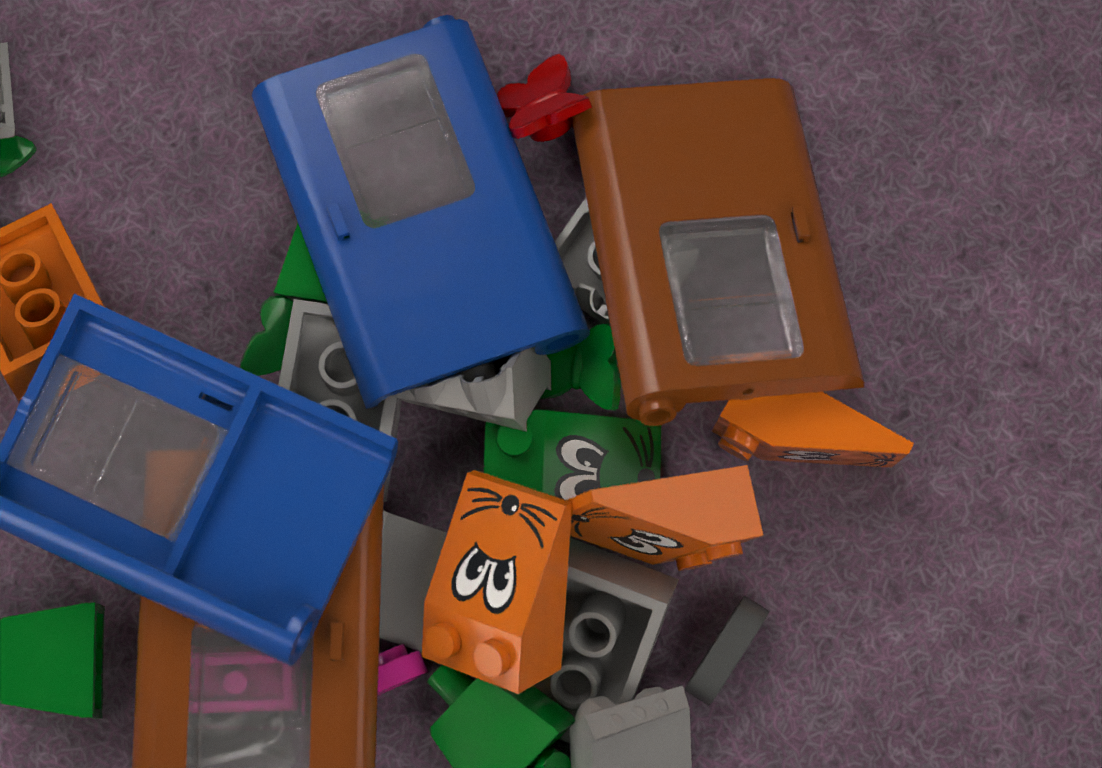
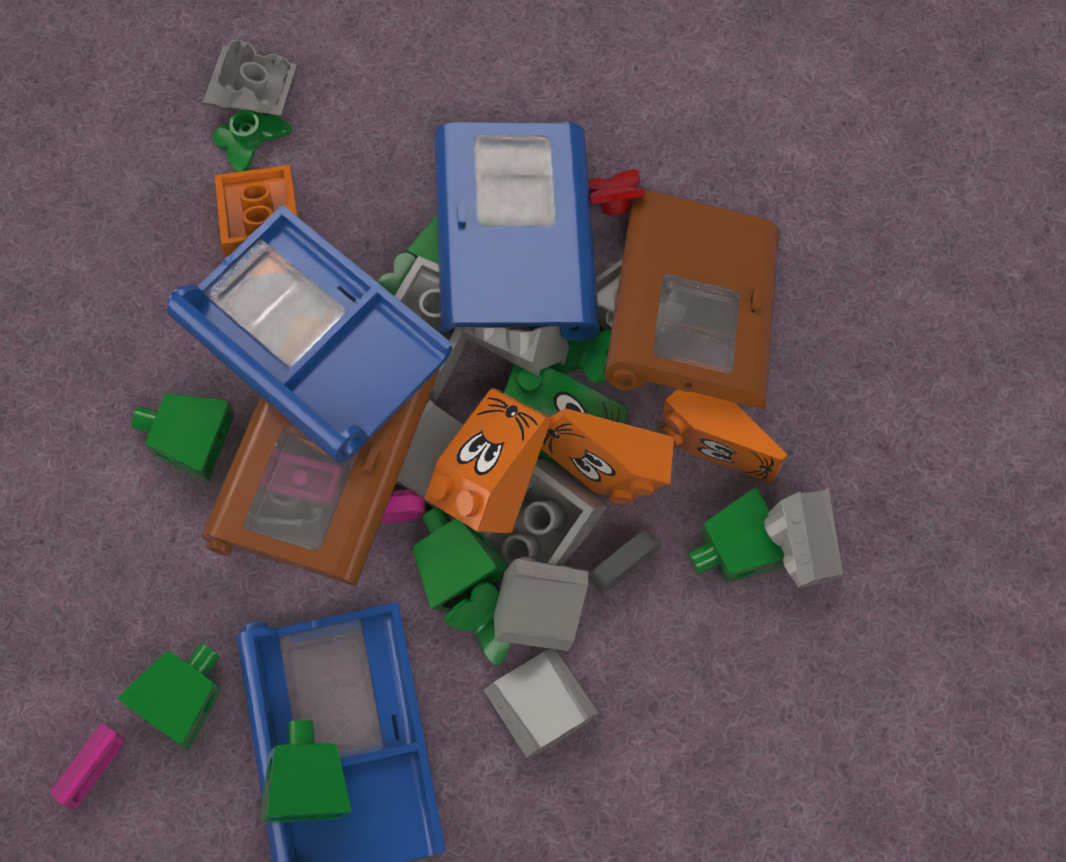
camera: 20 degrees right, 10 degrees down
none -> green torso [687,488,785,583]
none -> light grey slope [764,488,843,588]

